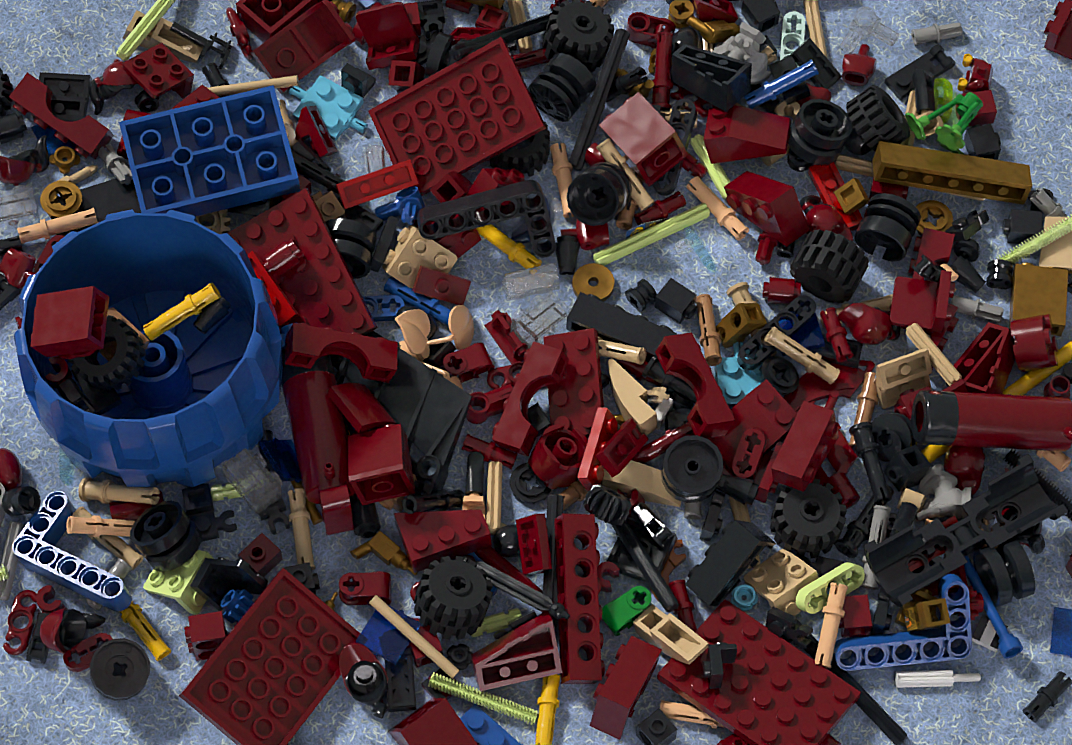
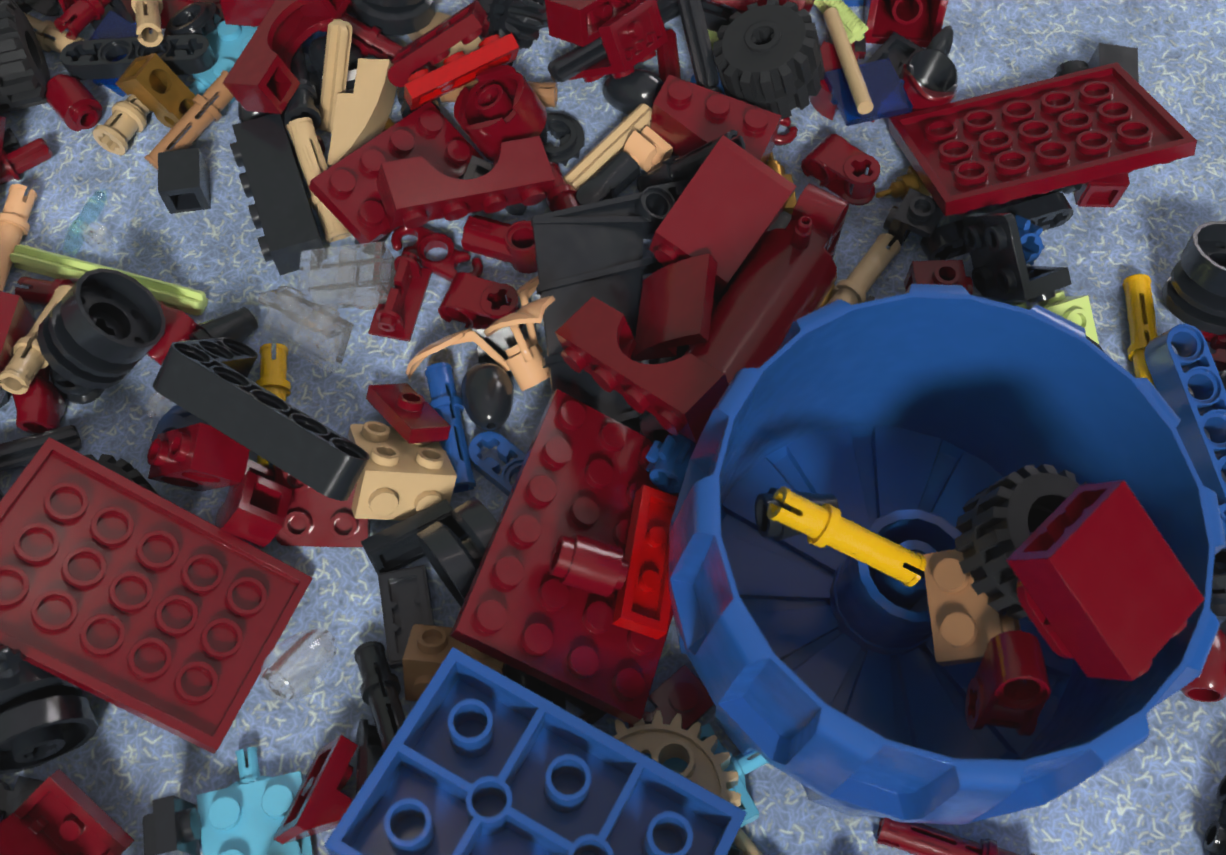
camera: 135 degrees left, 0 degrees up
dark red brick [184,611,227,661] -> none
red plate [336,159,418,209] -> none
blue axle [375,186,426,226] -> none
dark red brick [388,60,425,92] -> none
light nougat pin [550,143,574,218] -> none
pearl gold piece [572,263,614,302] -> none
black wheel [625,279,657,312] -> none

